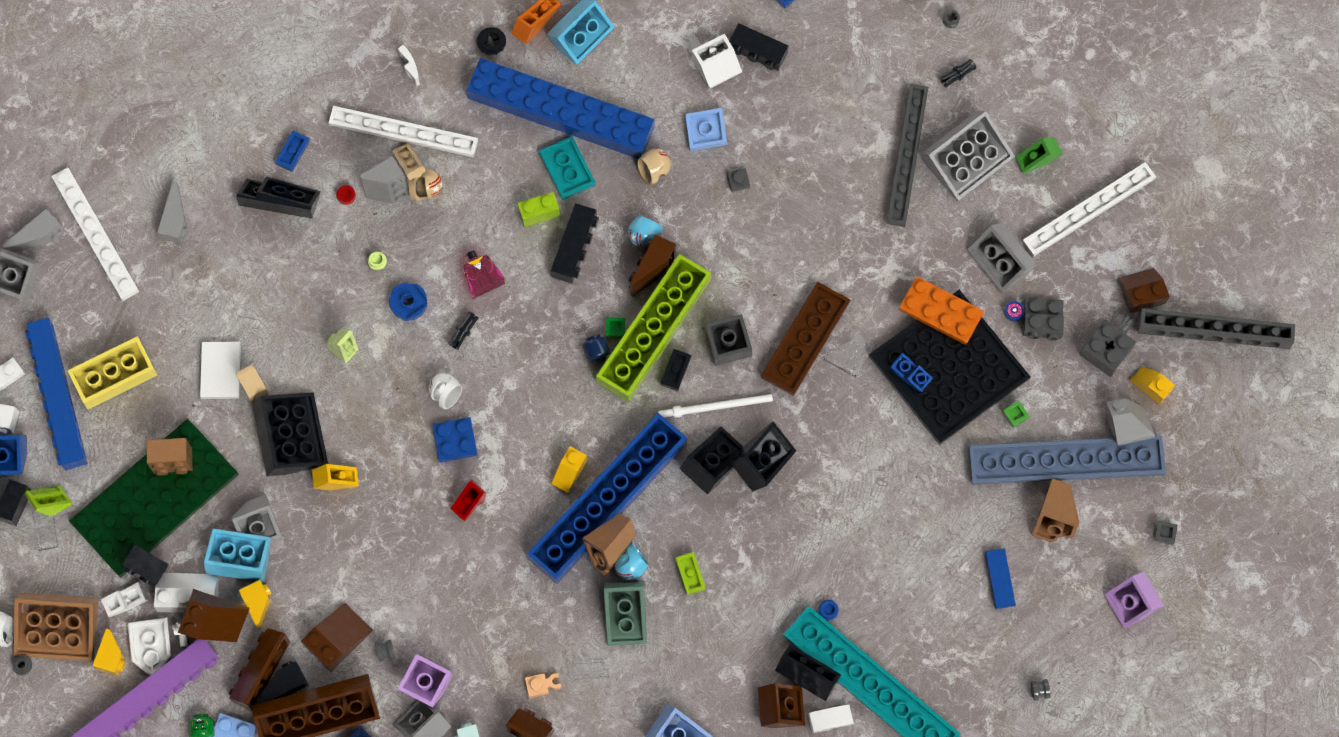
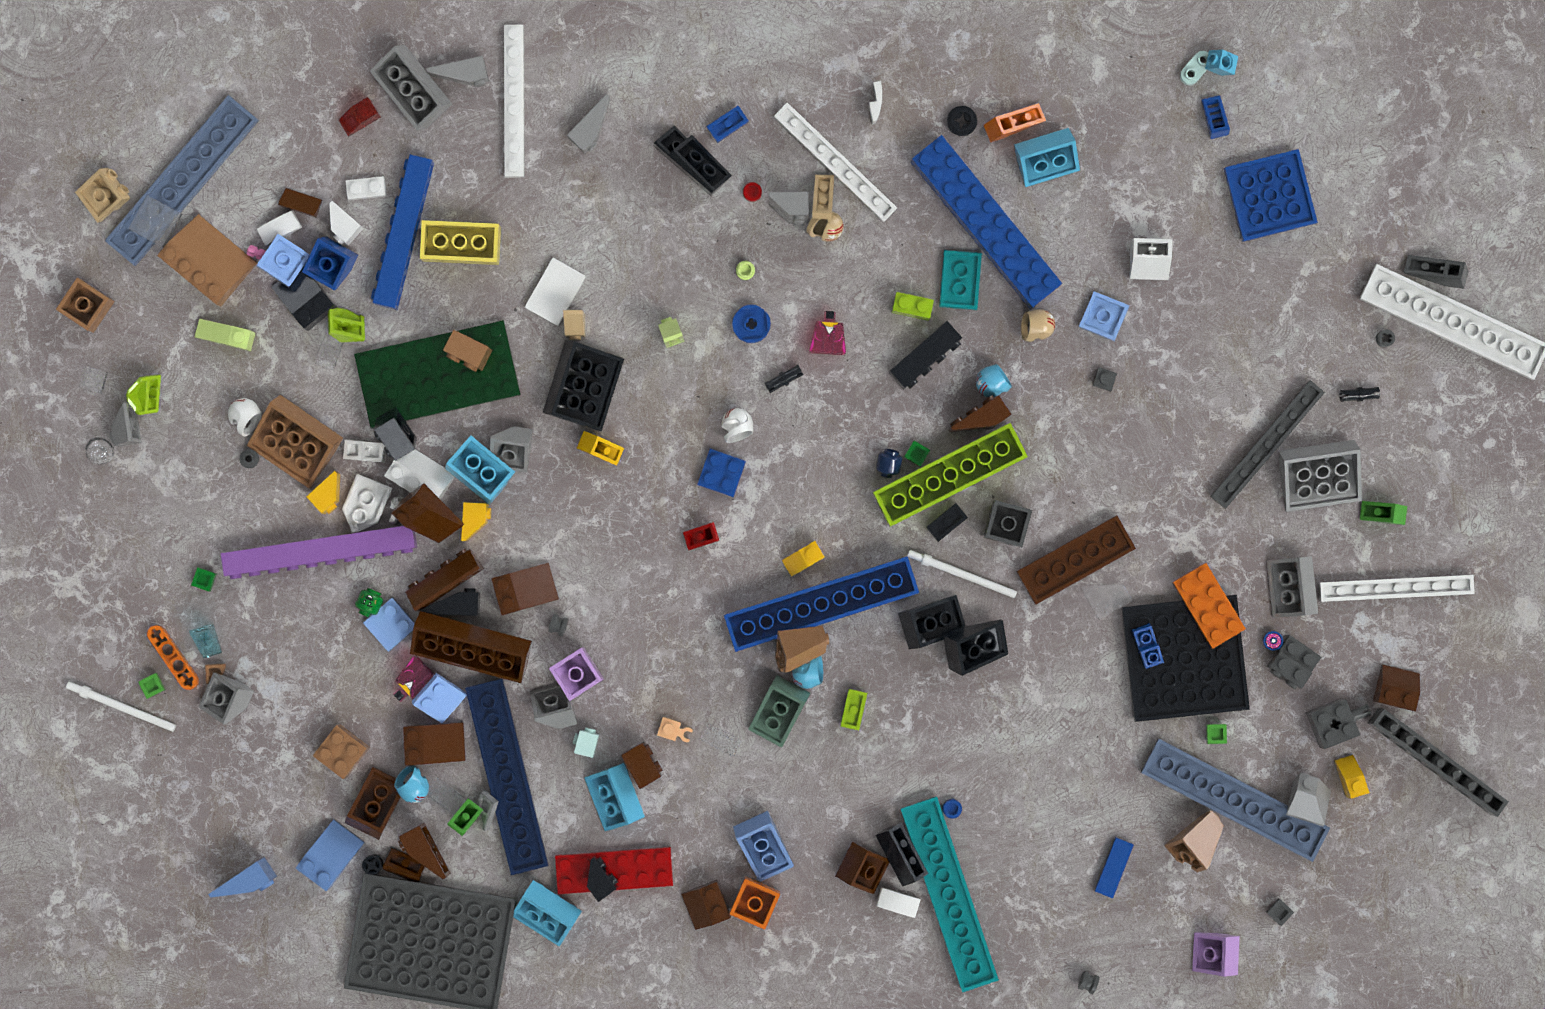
camera: 25 degrees right, 15 degrees up
black brick [729,23,789,71] -> none

